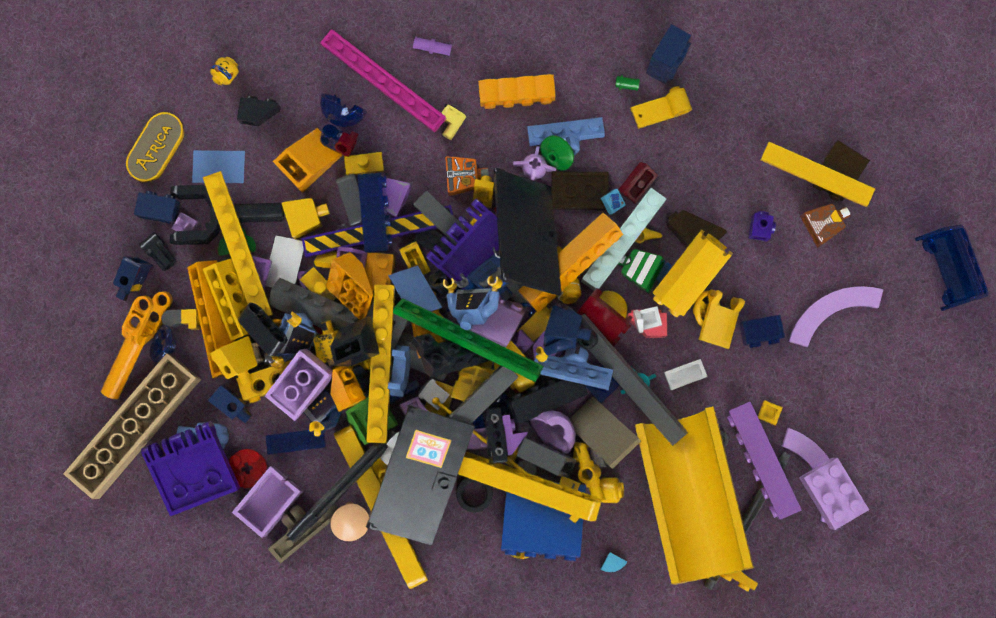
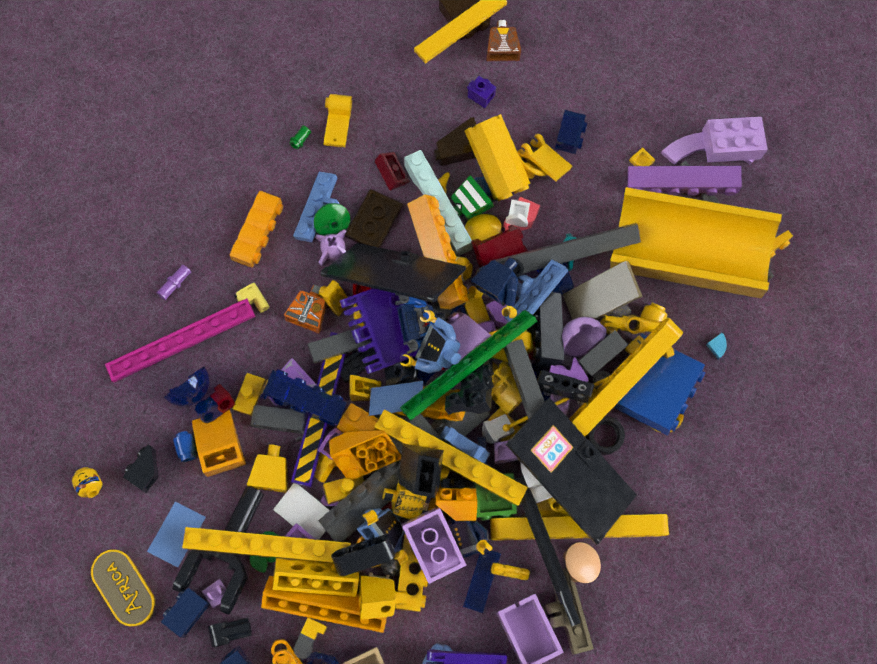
camera: 75 degrees left, 10 degrees down
dark blue torso [208,384,252,423] -> none
red plate [229,449,268,488] -> none
medium azure tile [601,189,626,215] -> none
dark blue brick [646,24,692,84] -> none
white tile [664,359,707,390] -> none
lavender tile [788,286,883,347] -> none
none -> blue brick [173,431,198,462]
none -> yellow dish [465,214,502,241]
none -> yellow axle [491,563,530,580]

